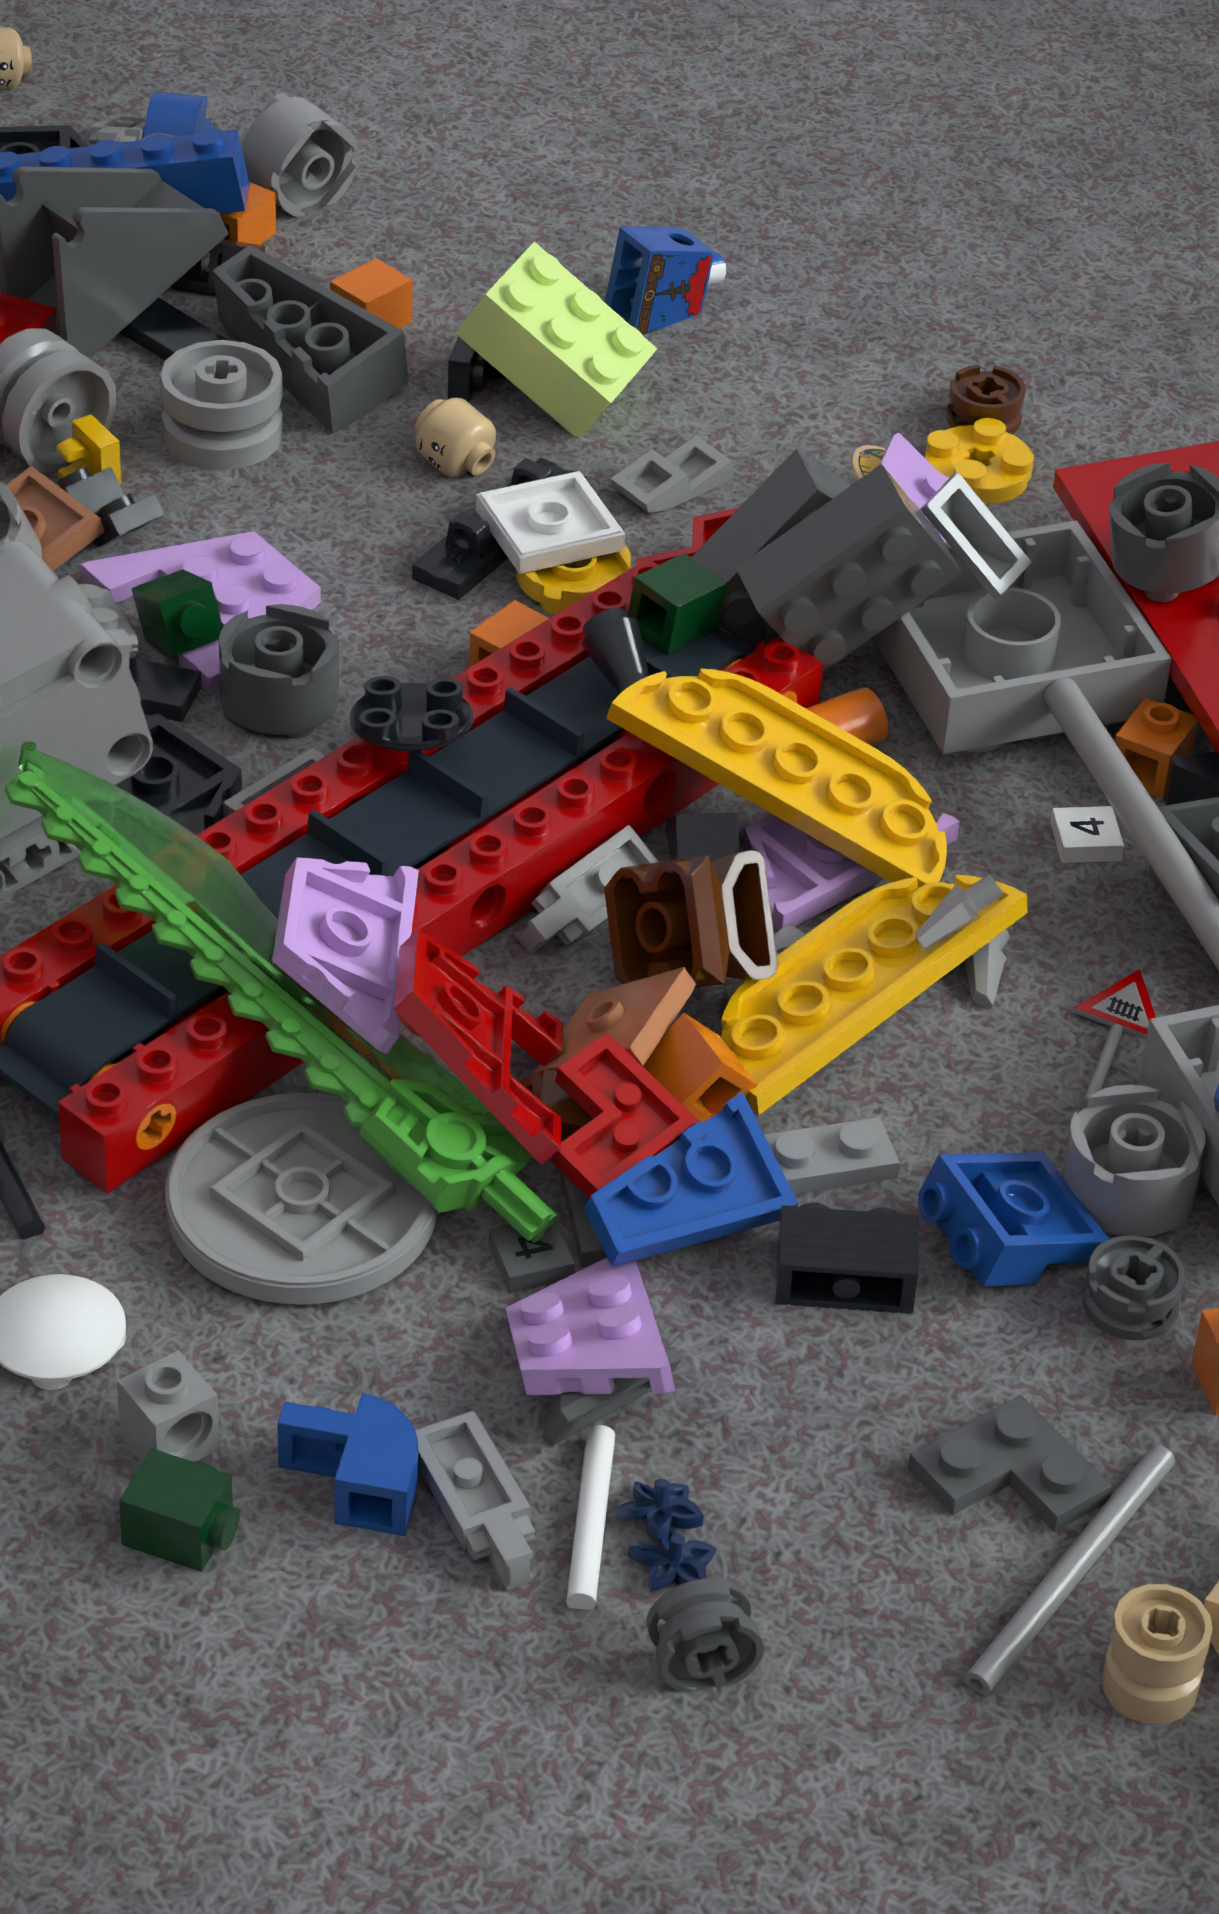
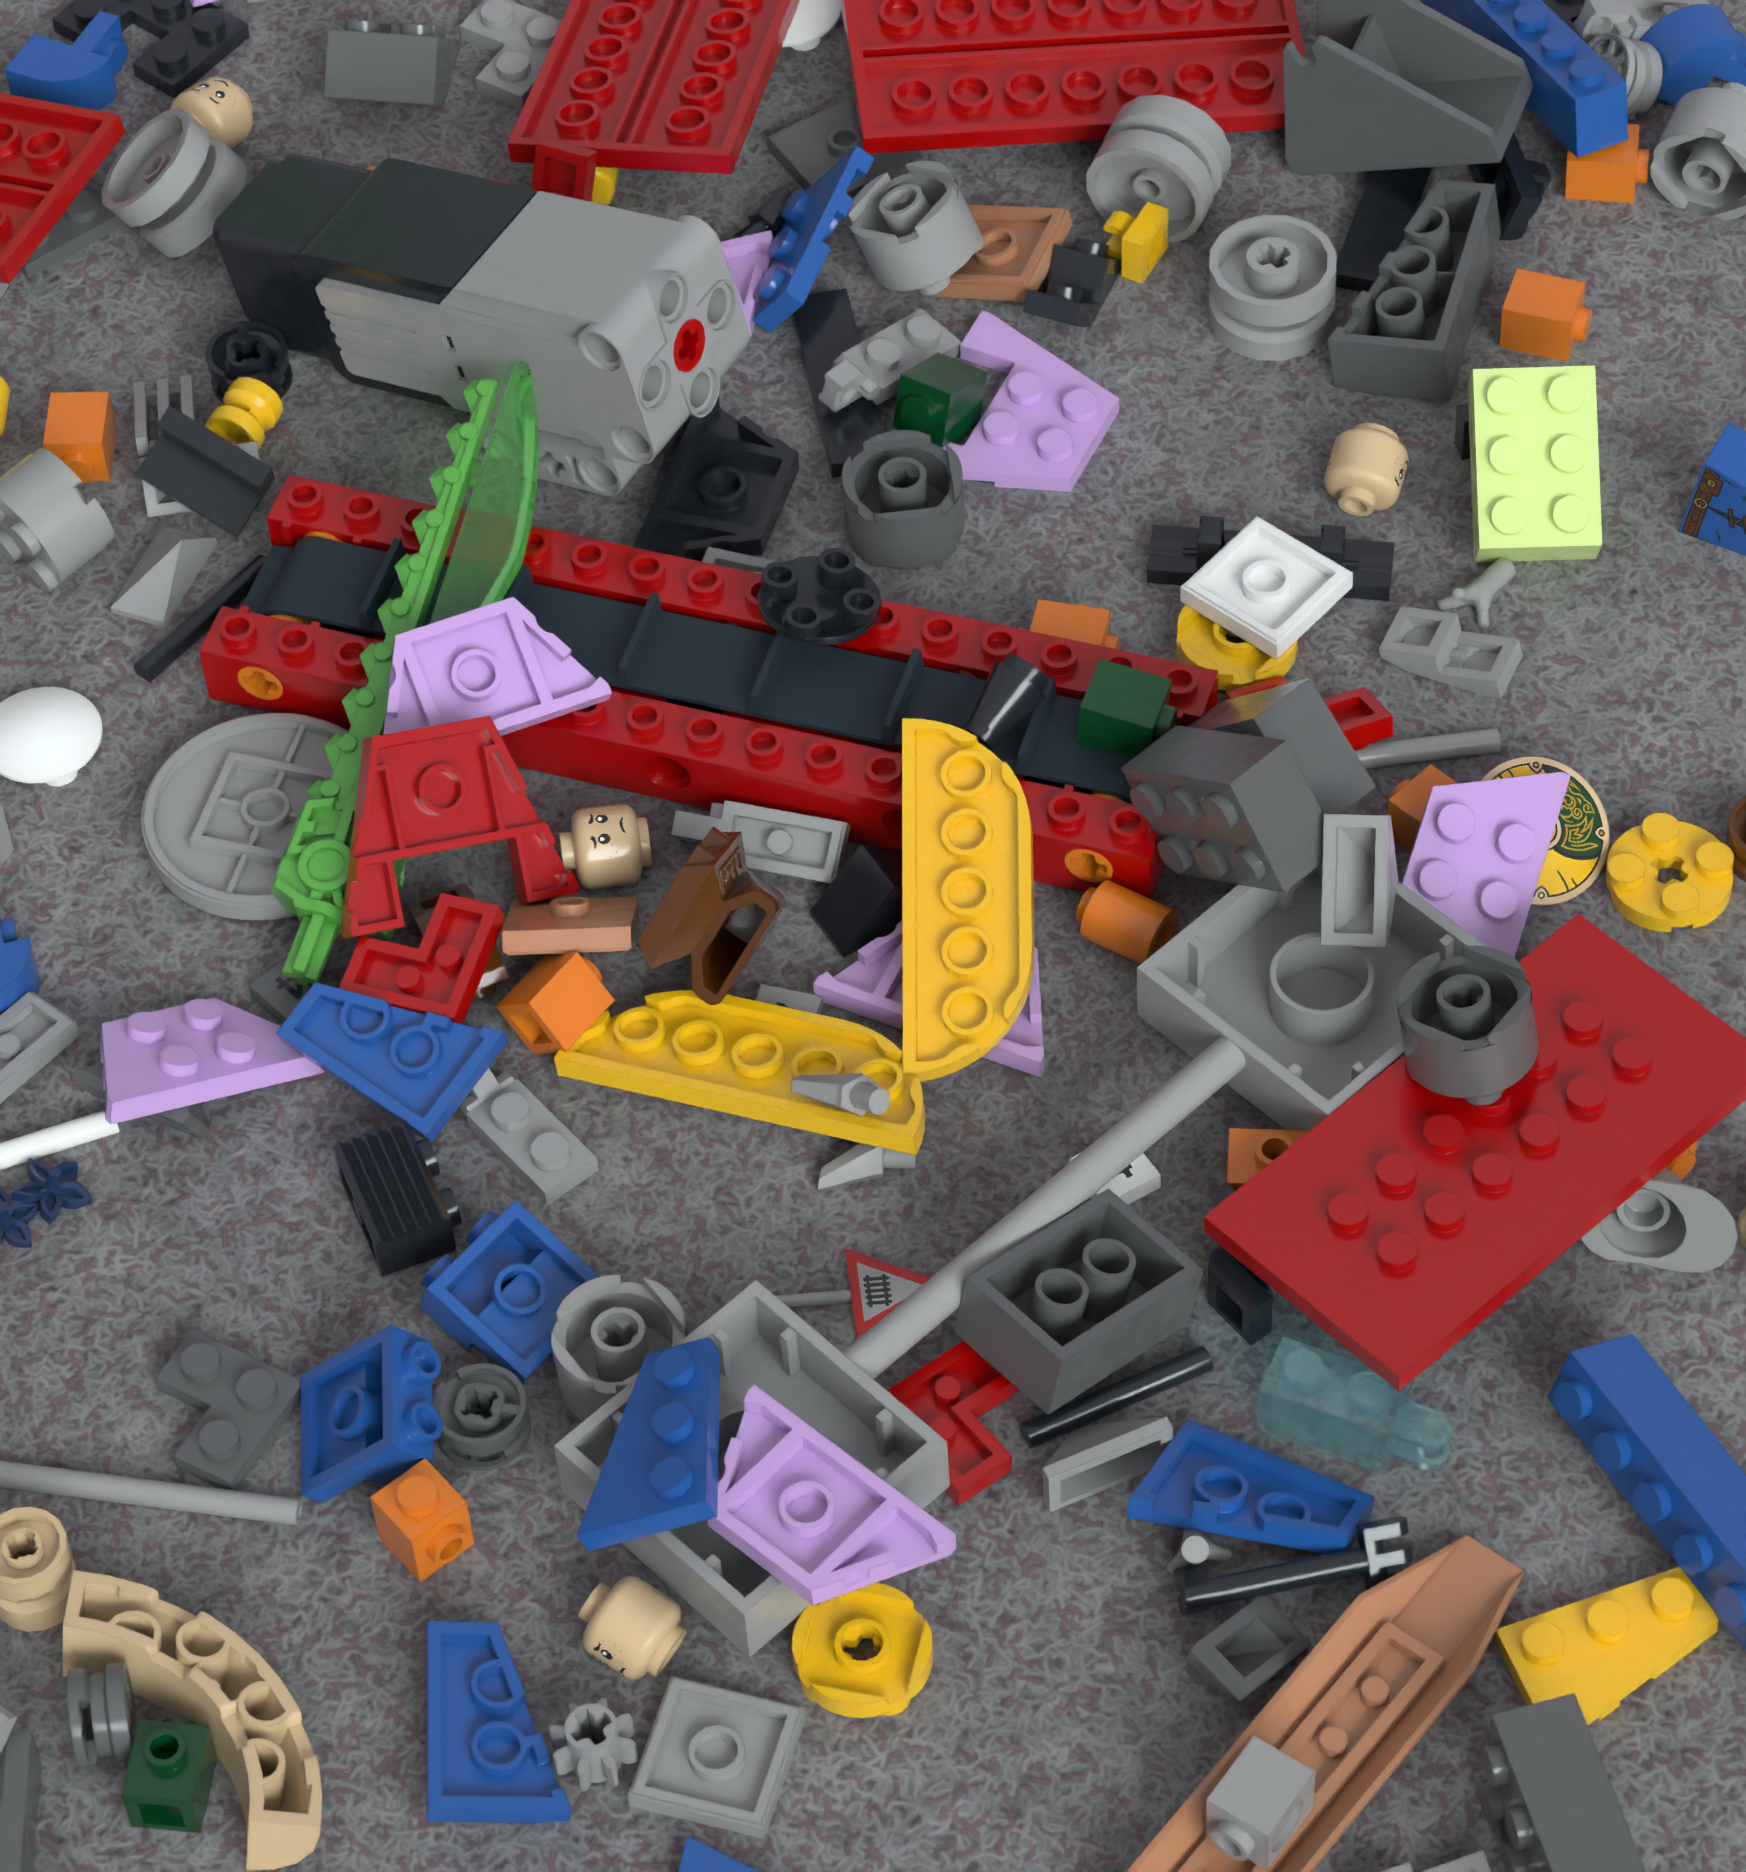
camera: 70 degrees right, 10 degrees up
none -> blue plate [301,1325,442,1502]
none -> tan head [559,804,652,889]
none -> light grey bar [1437,558,1516,628]

